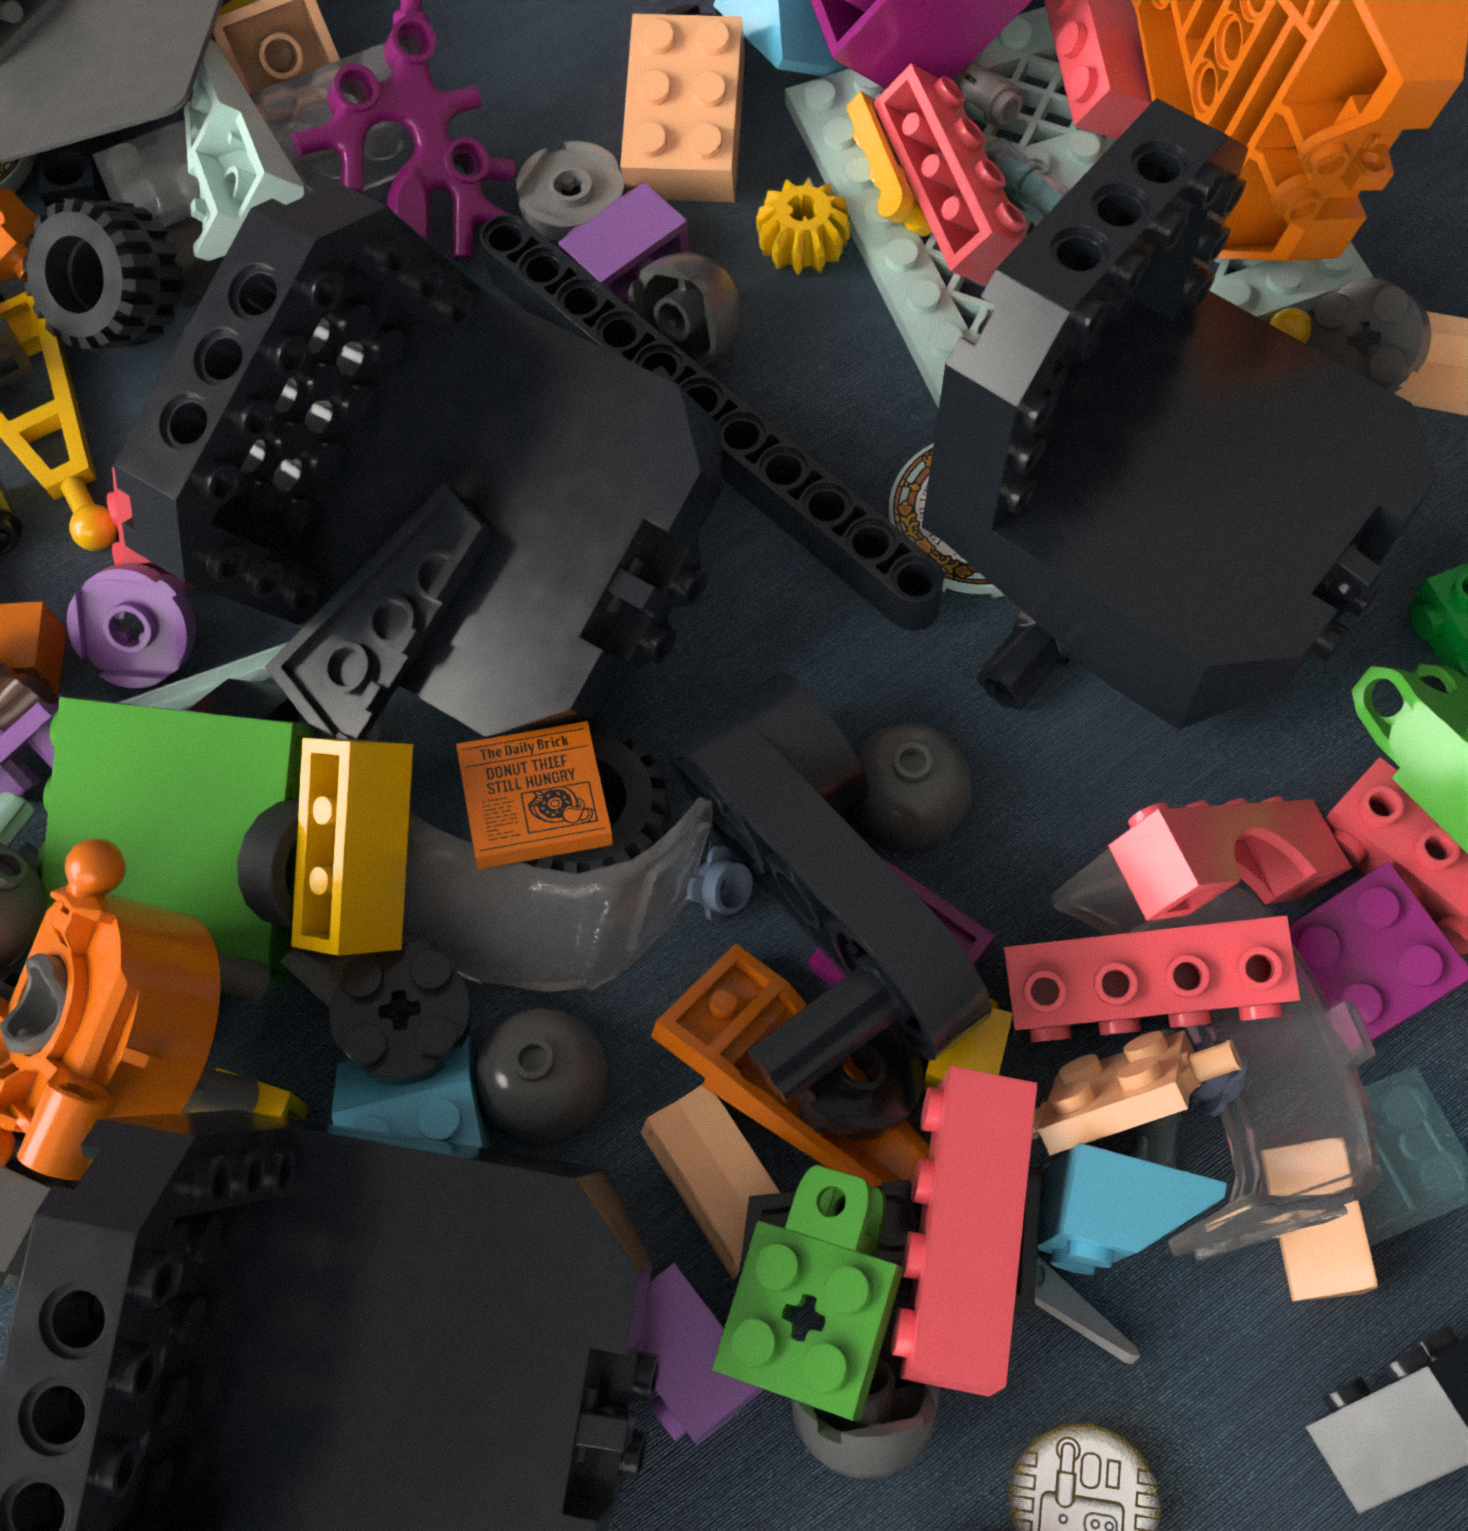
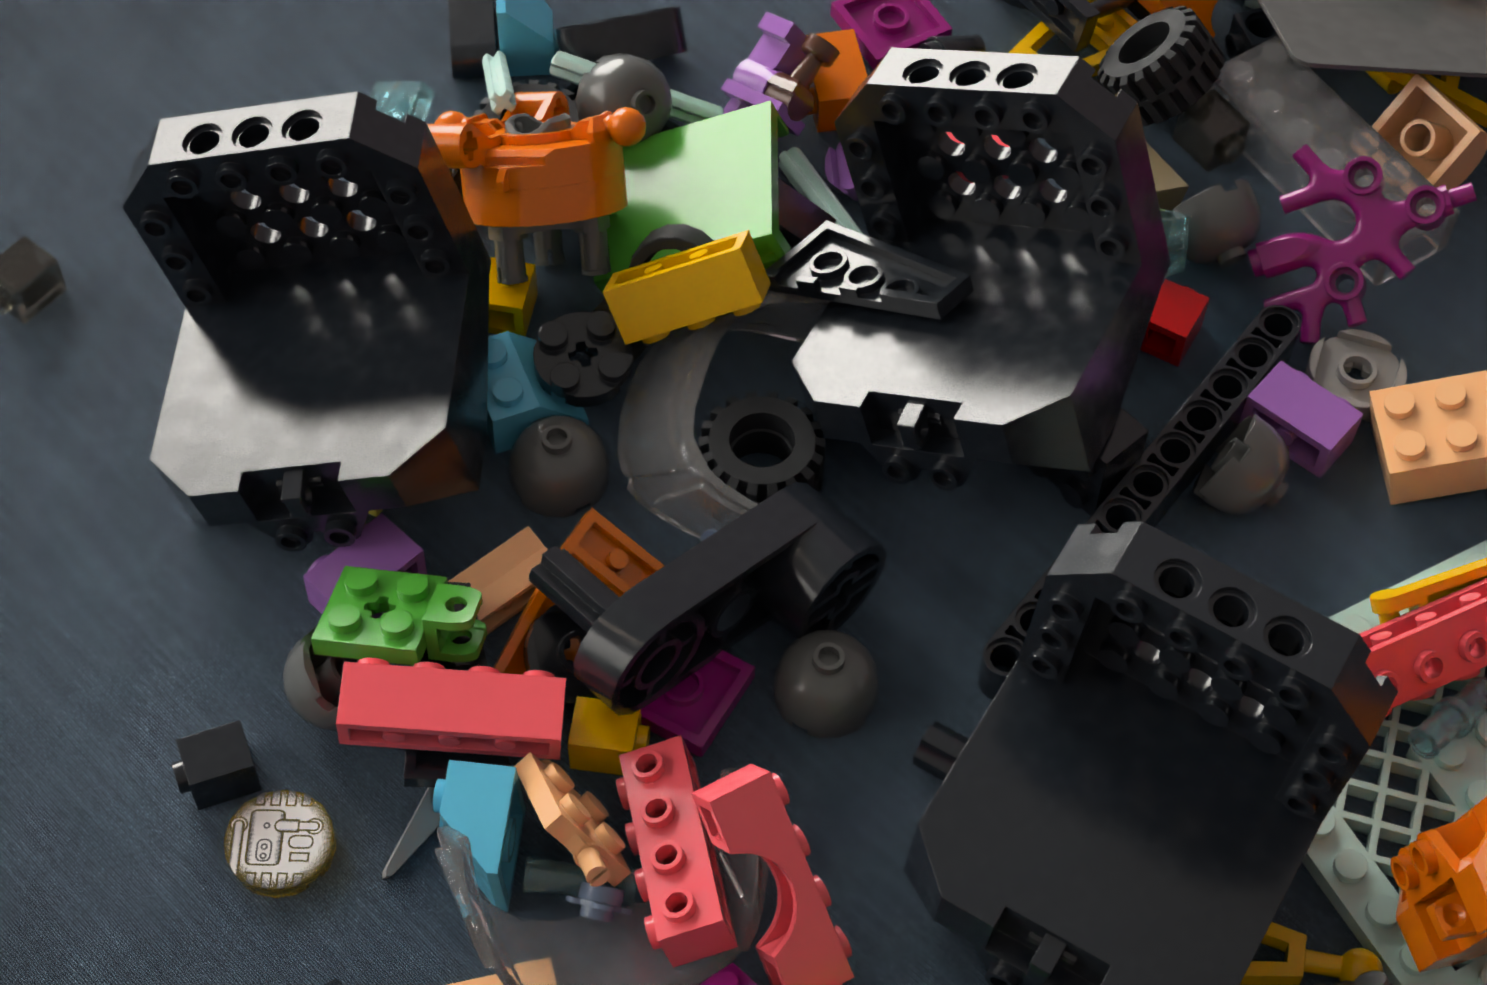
camera: 75 degrees right, 10 degrees down
light aqua wedge [184,35,304,261] -> none
orange tile [456,721,613,870] -> none
yellow gear [756,177,851,276] -> none

